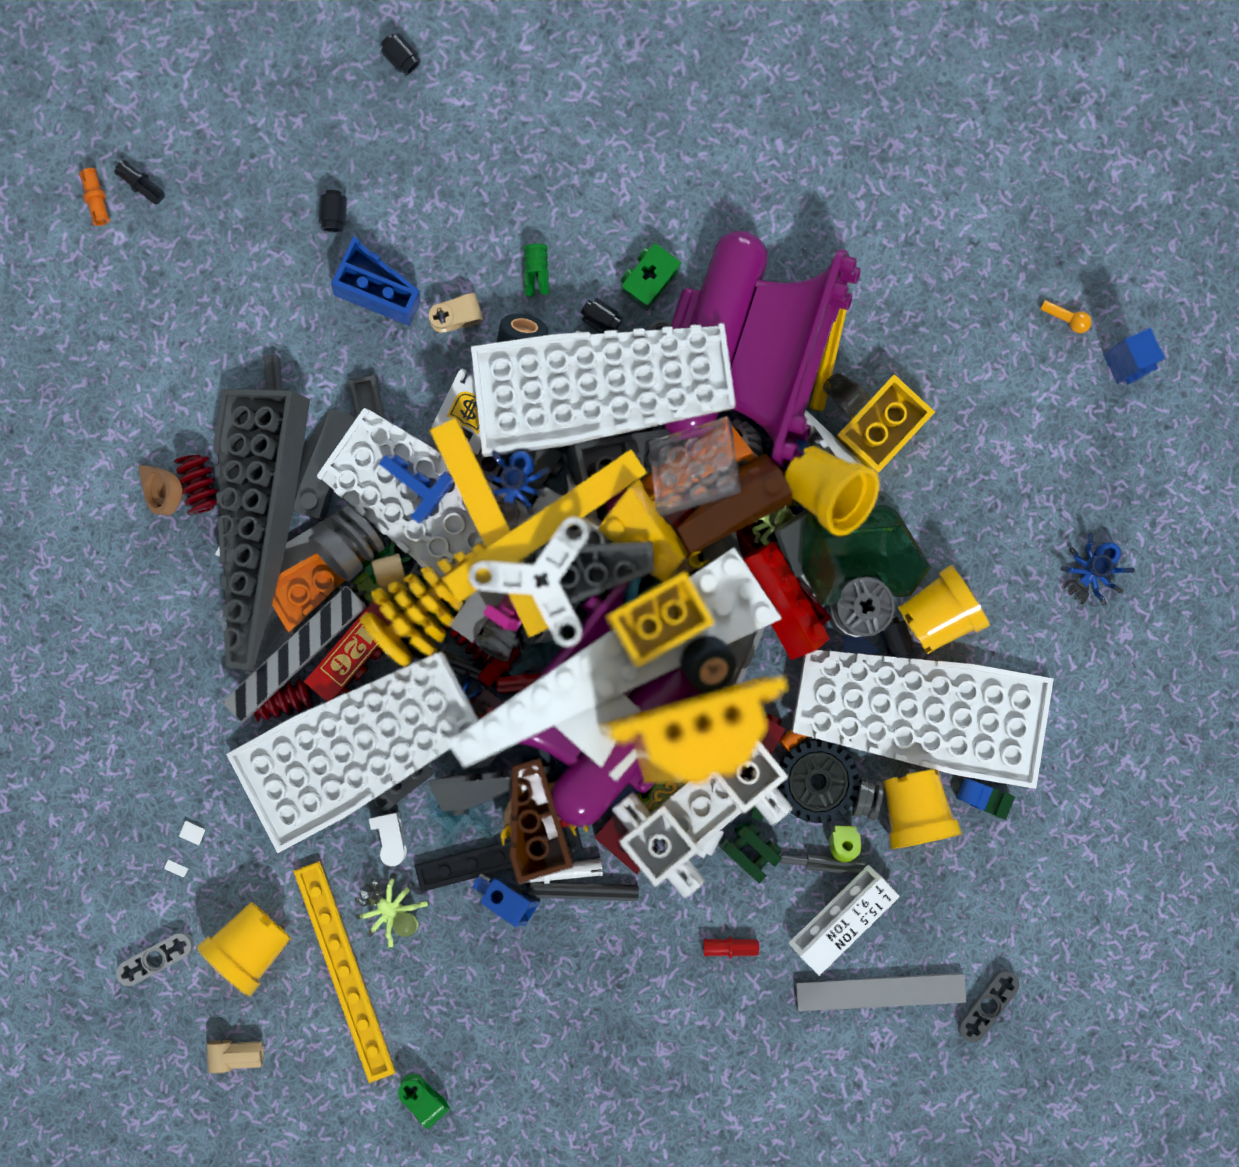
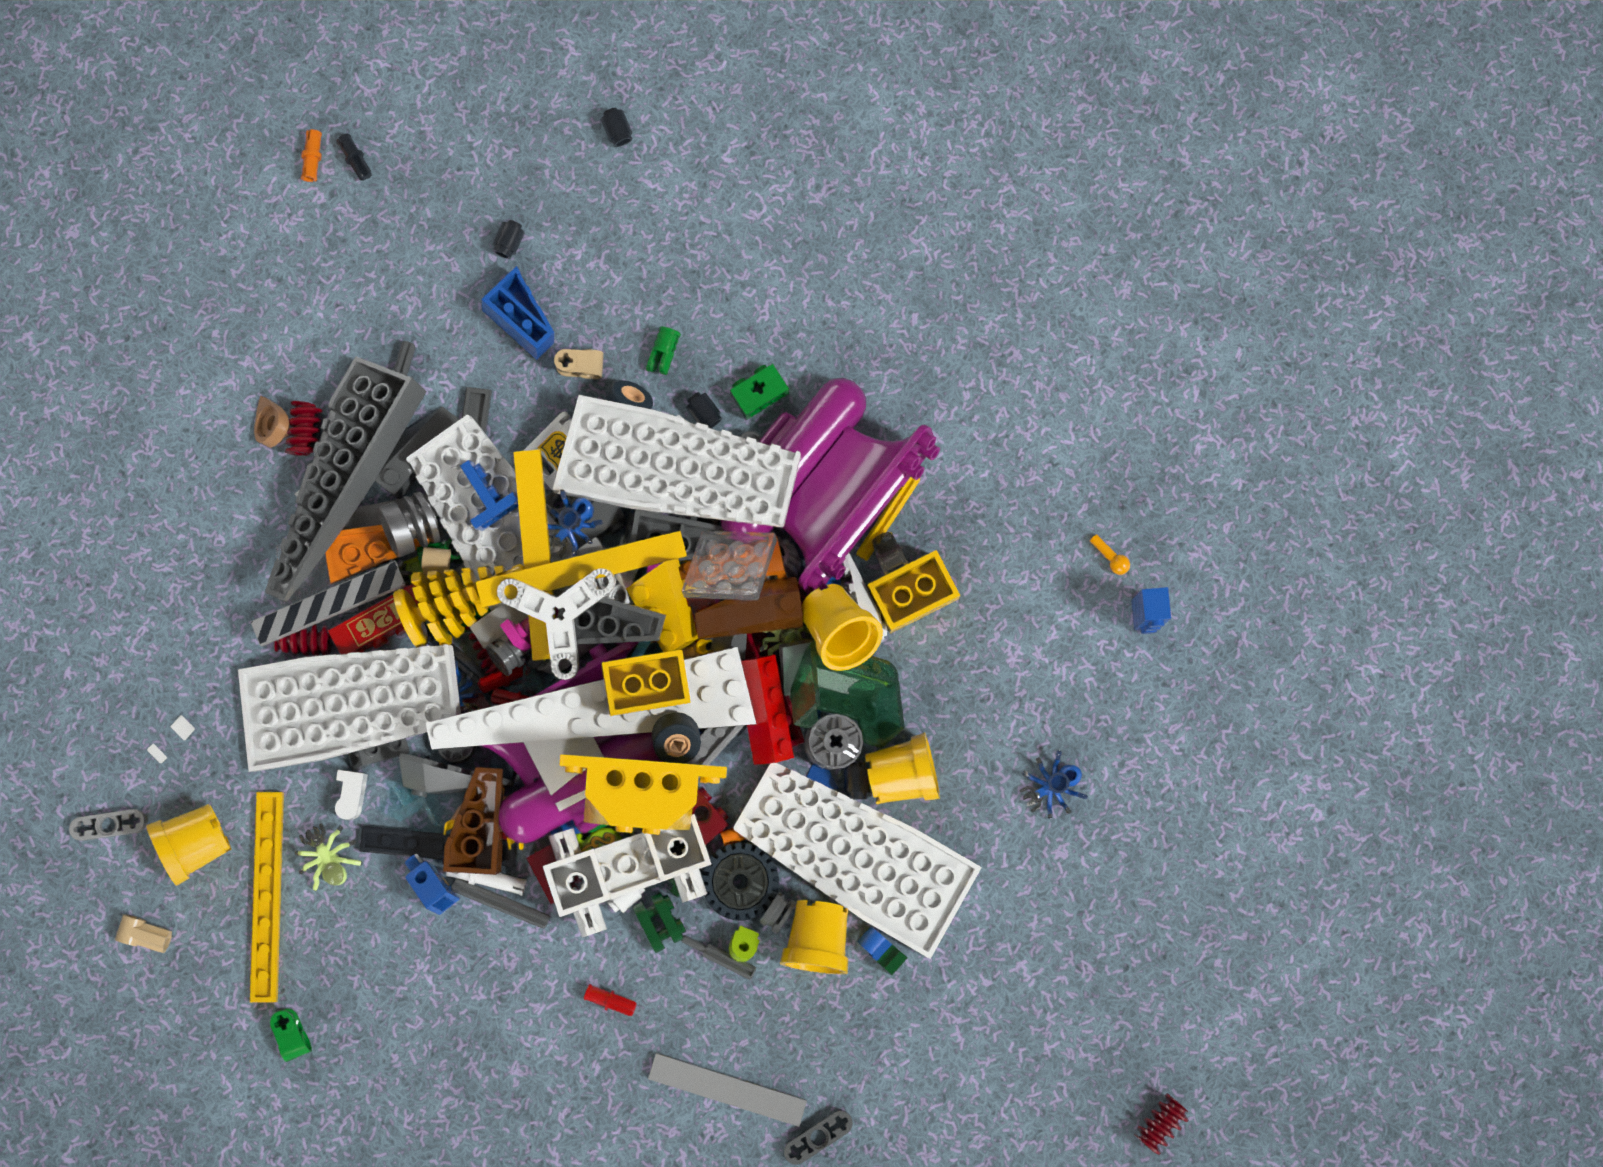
camera: 20 degrees right, 5 degrees down
white brick [788,865,900,976] -> none

